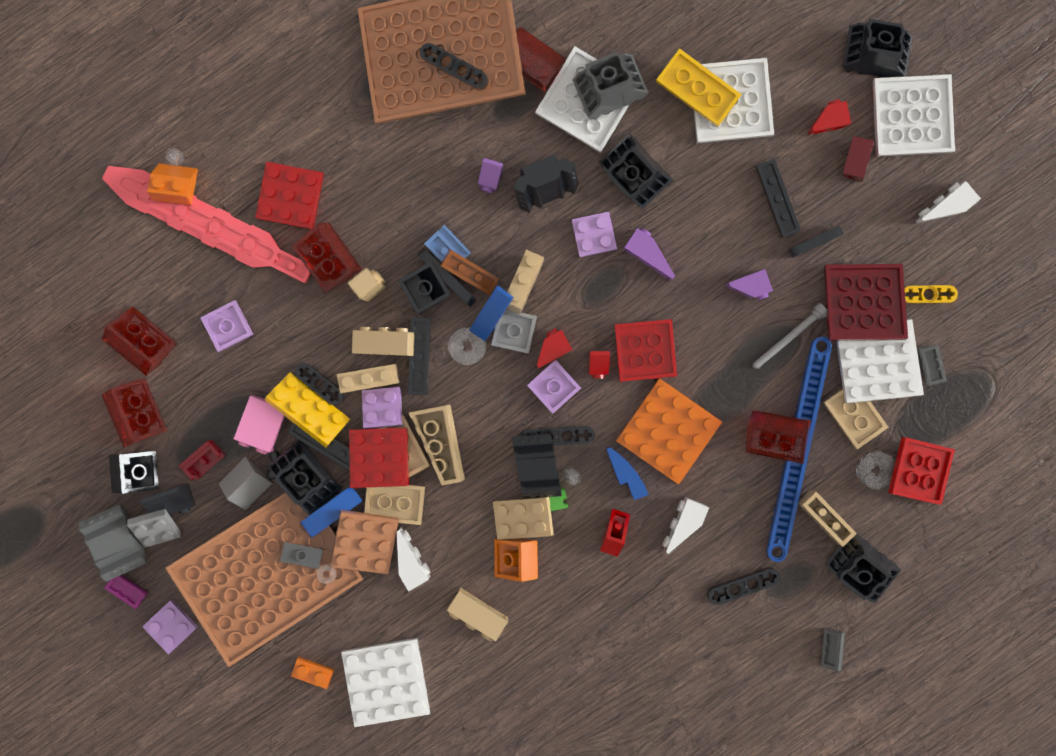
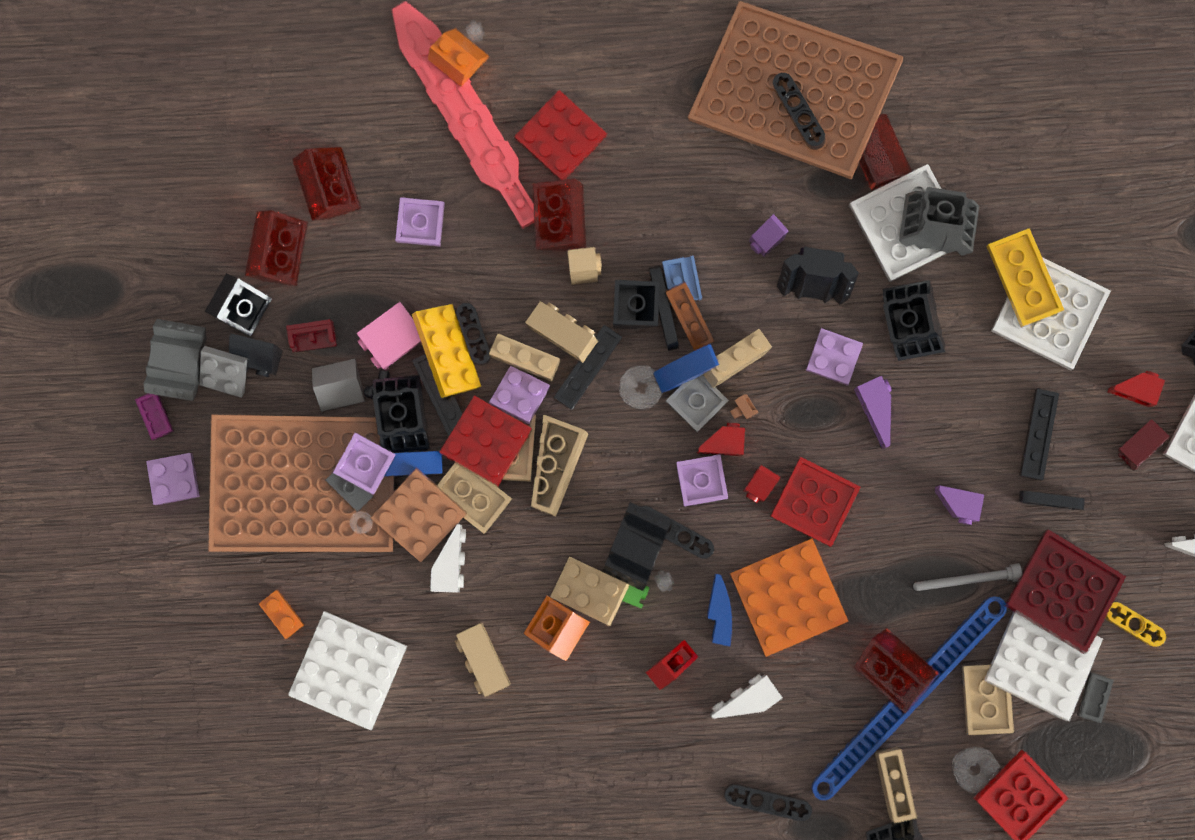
camera: 30 degrees right, 5 degrees down
none -> lavender plate [333,433,396,494]
none -> nougat tile [730,394,758,419]

